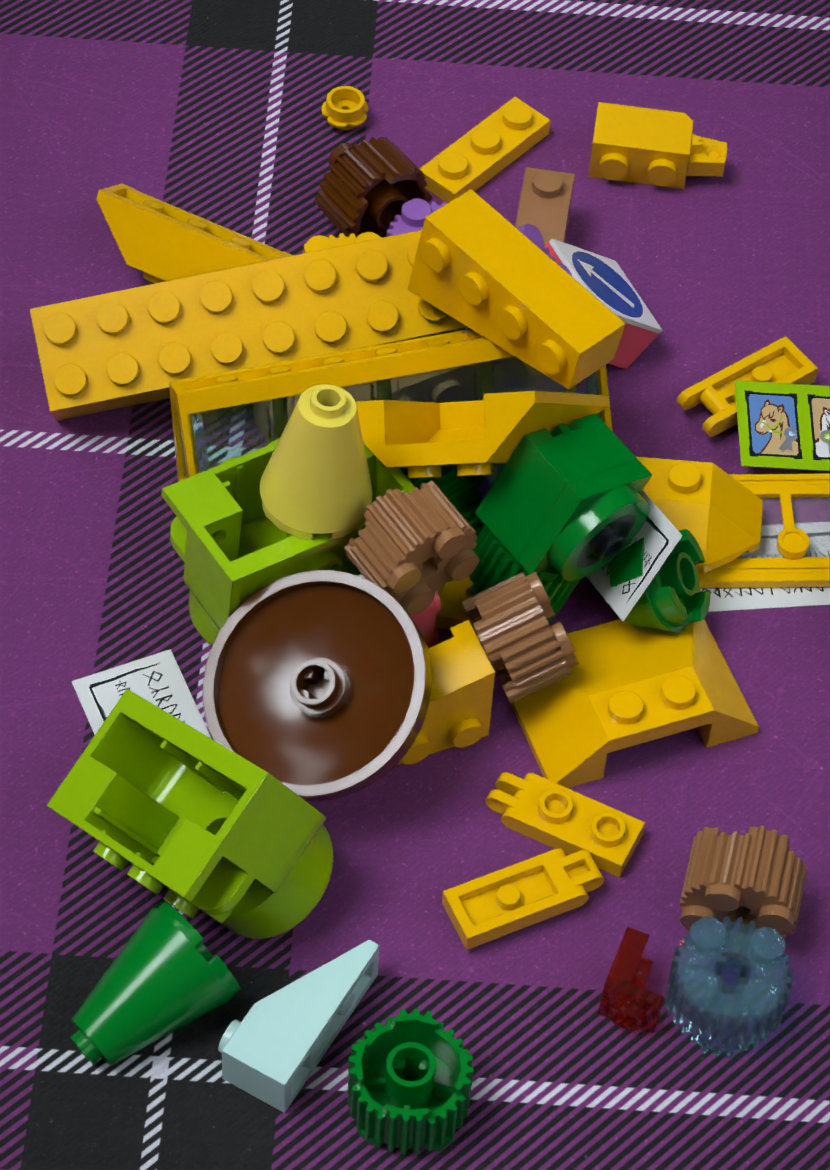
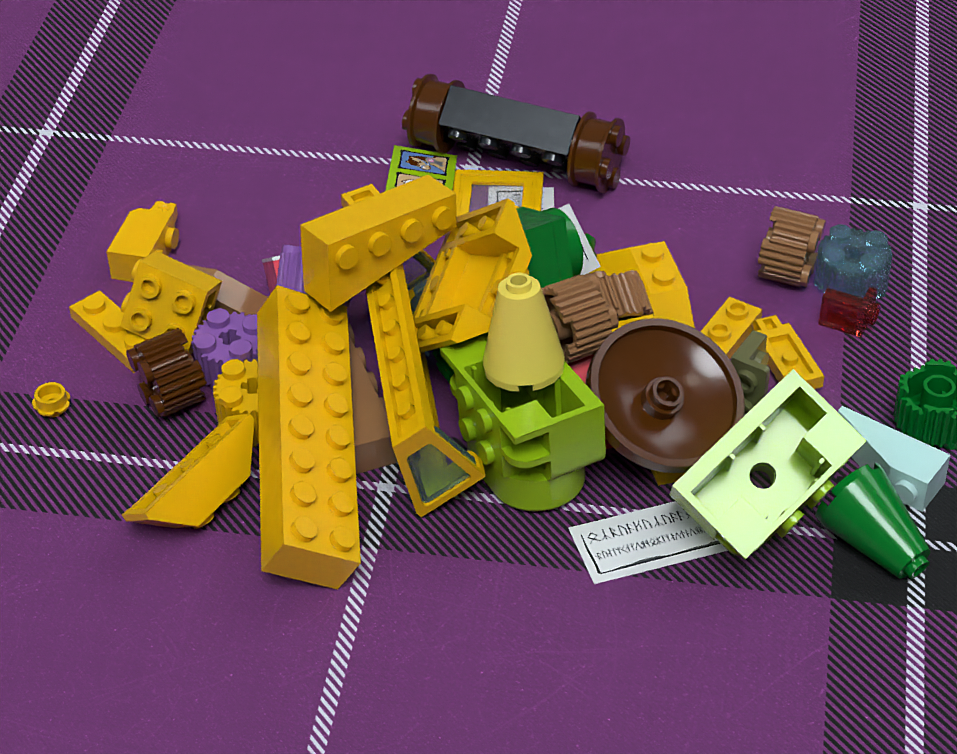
camera: 80 degrees left, 10 degrees down
none -> yellow brick [120,251,222,354]
none -> olive bracket [731,330,770,416]

